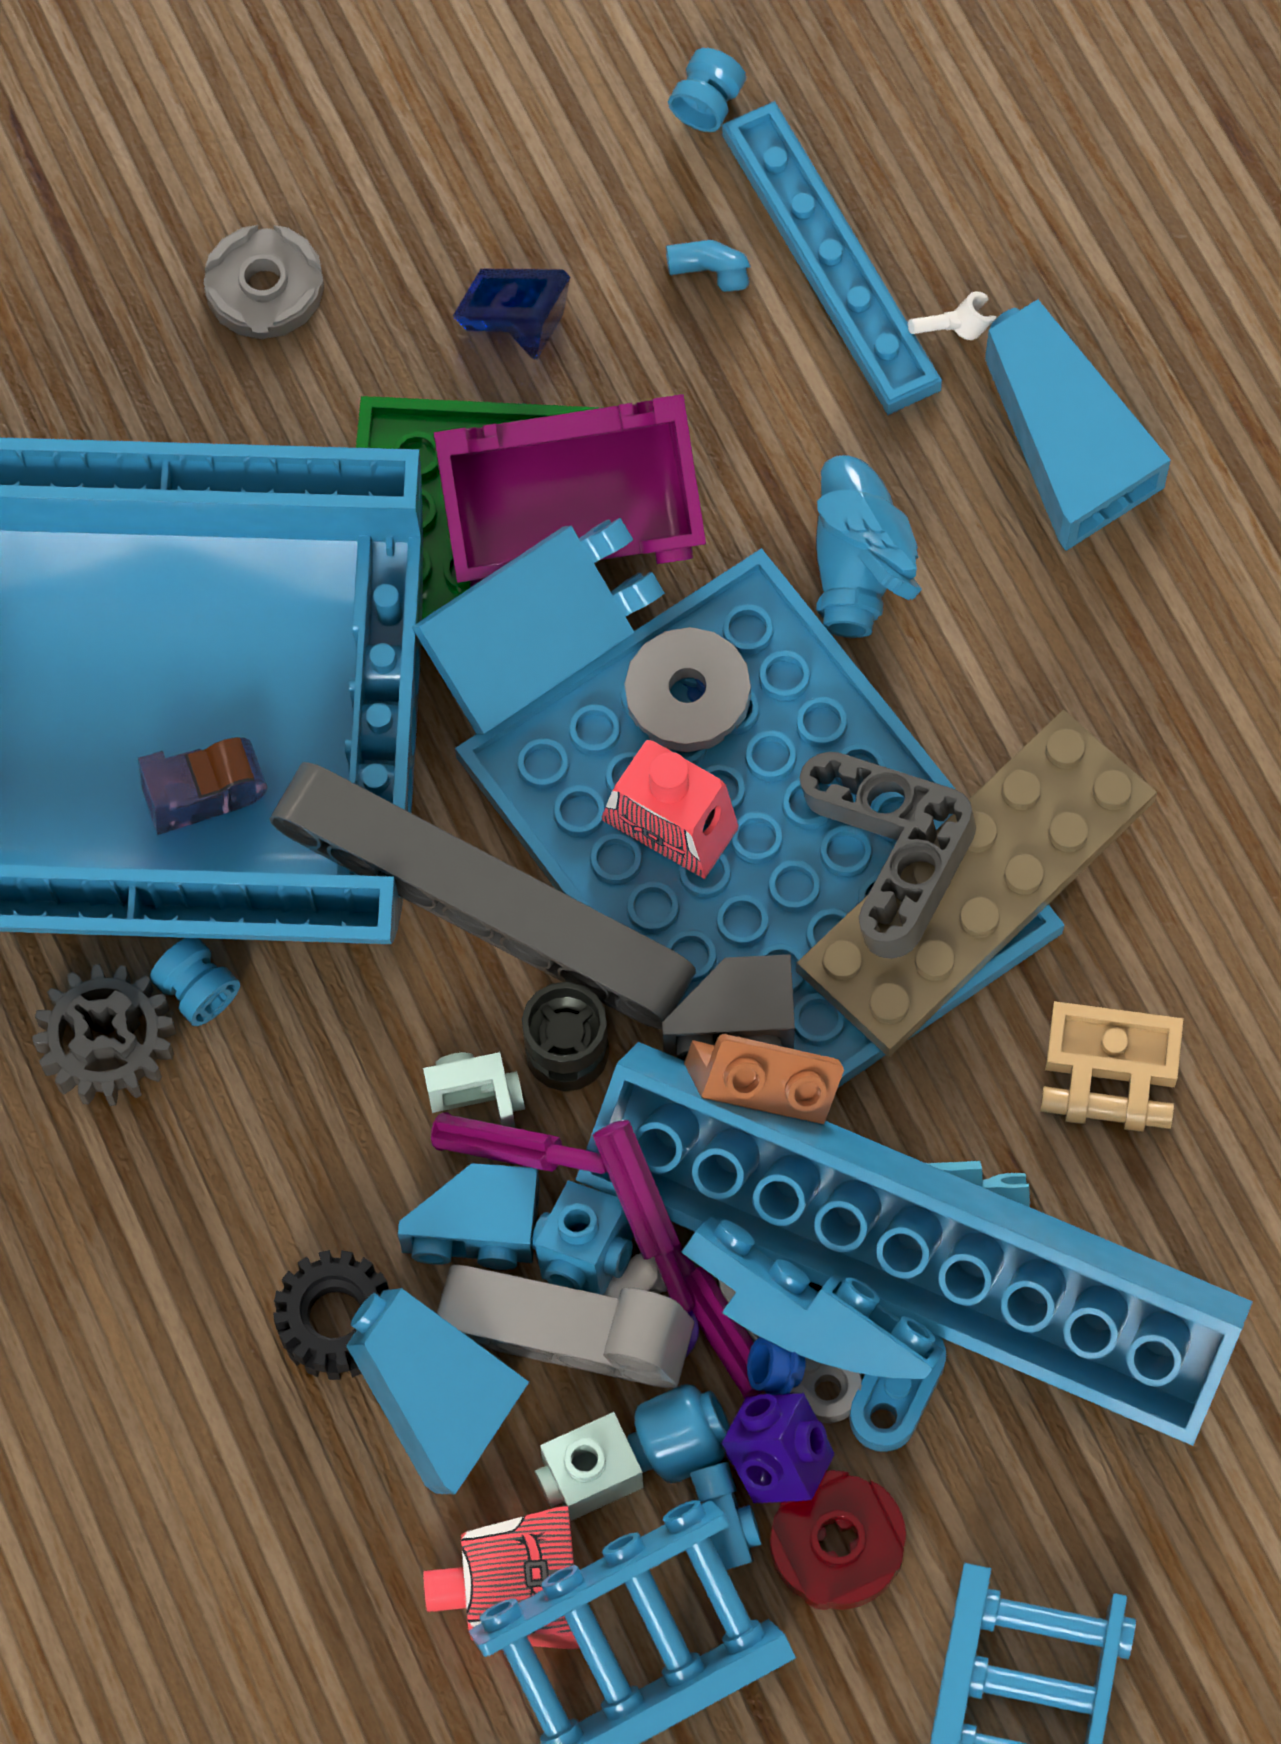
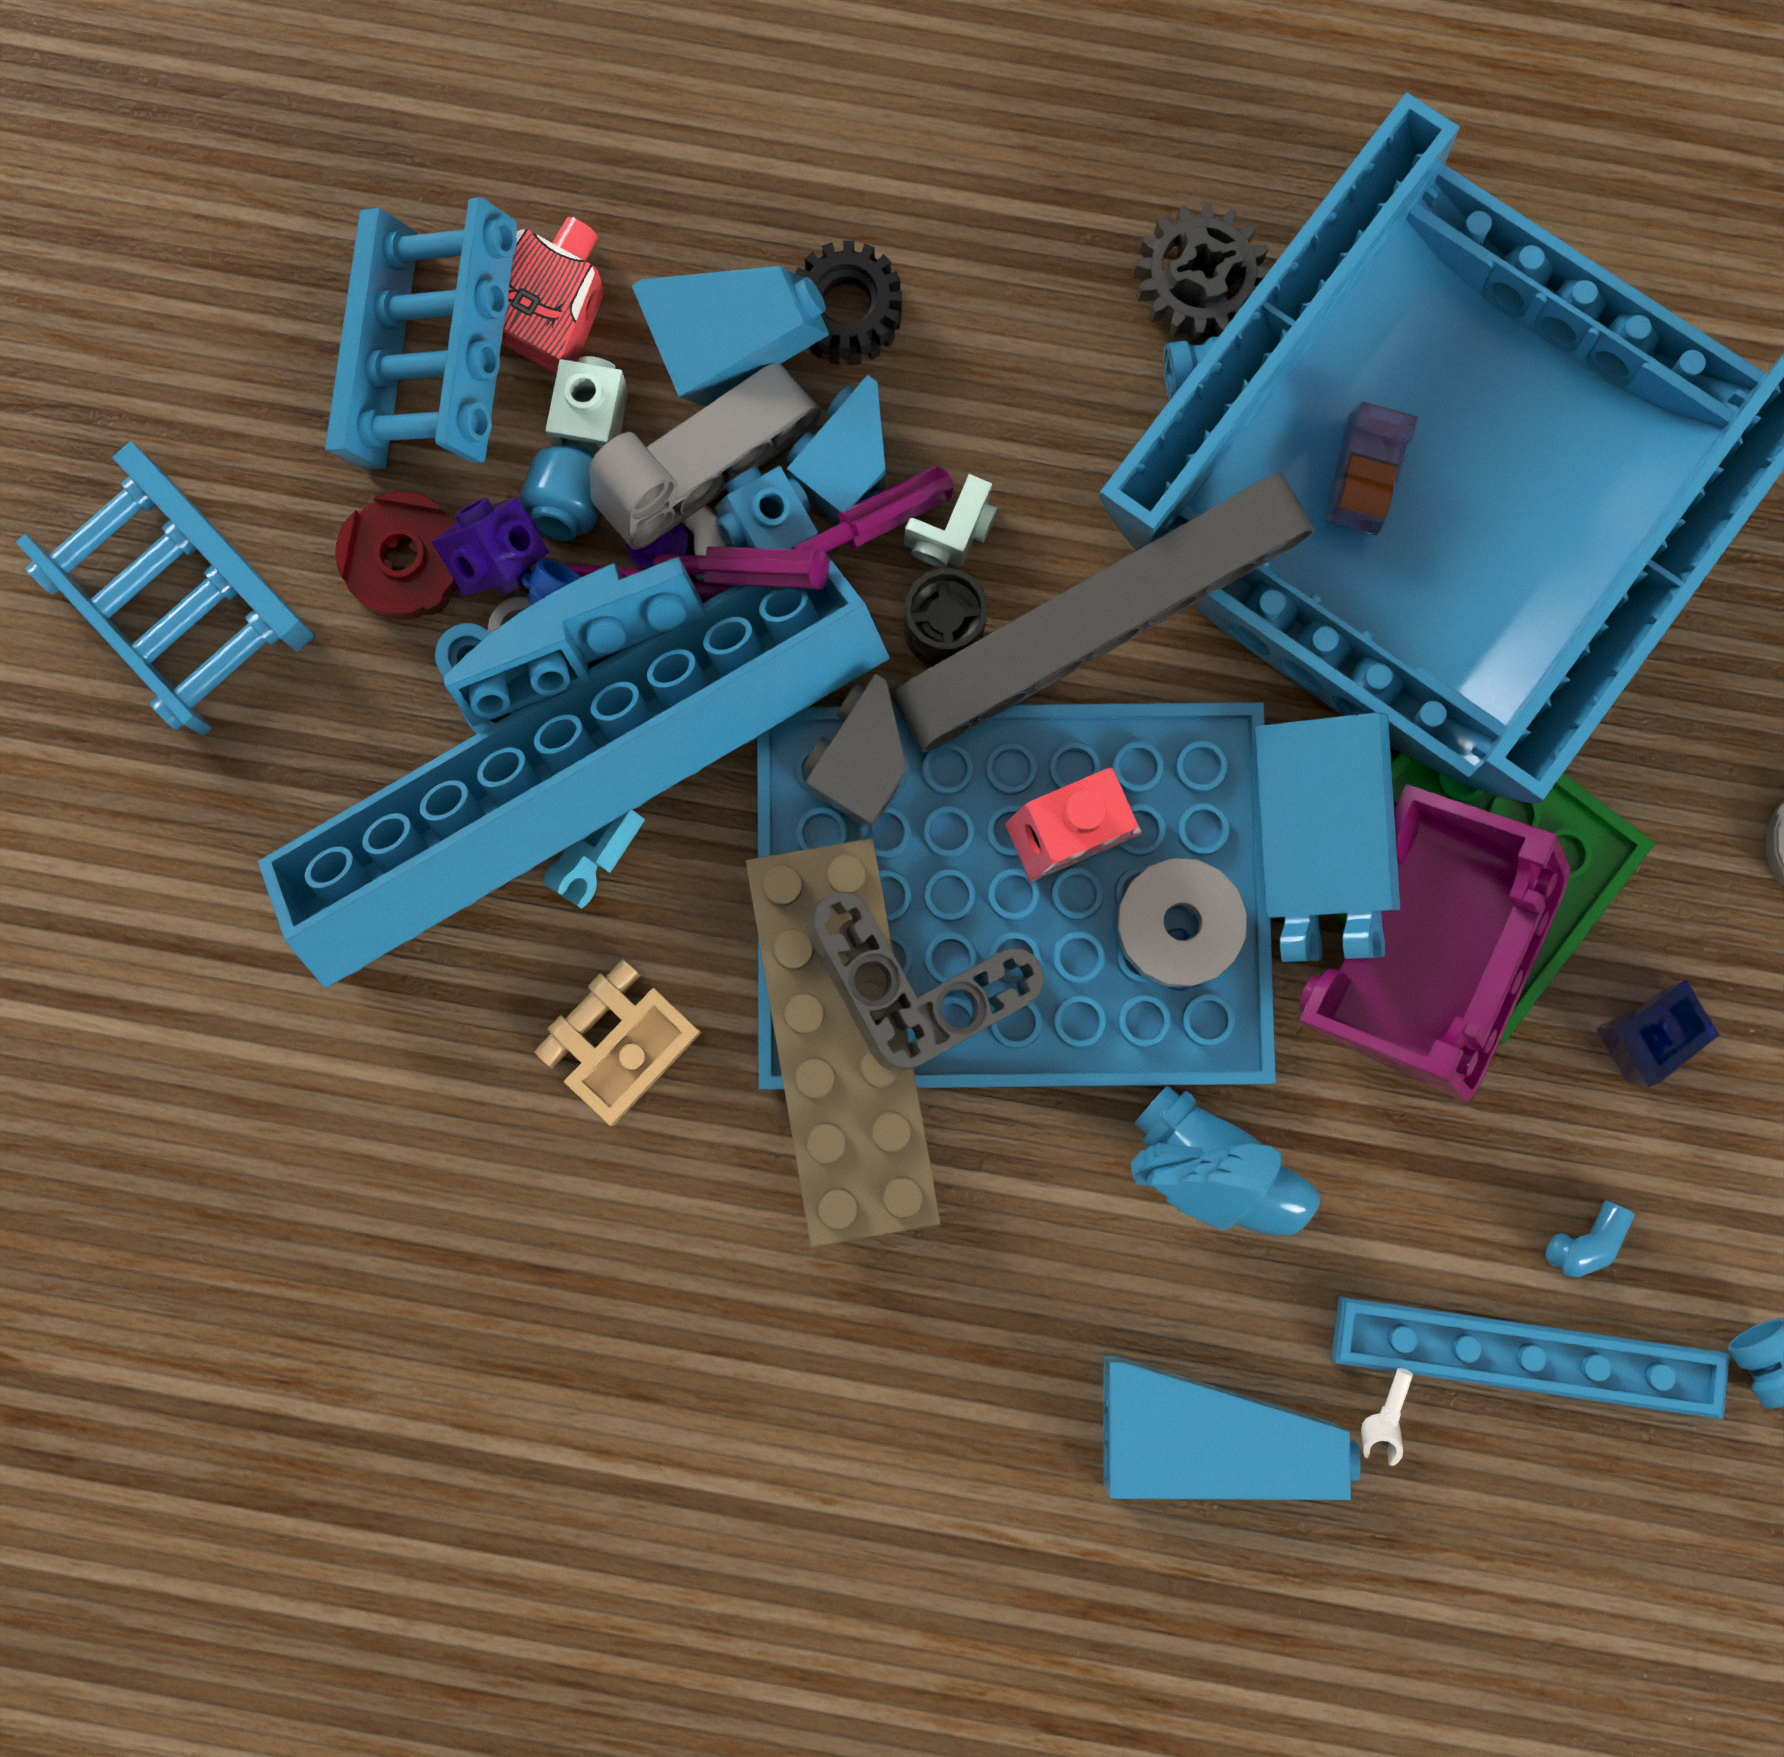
camera: 120 degrees right, 15 degrees up
nougat bracket [684,1034,844,1124] -> none
dark azure plate [690,1462,762,1570] -> none

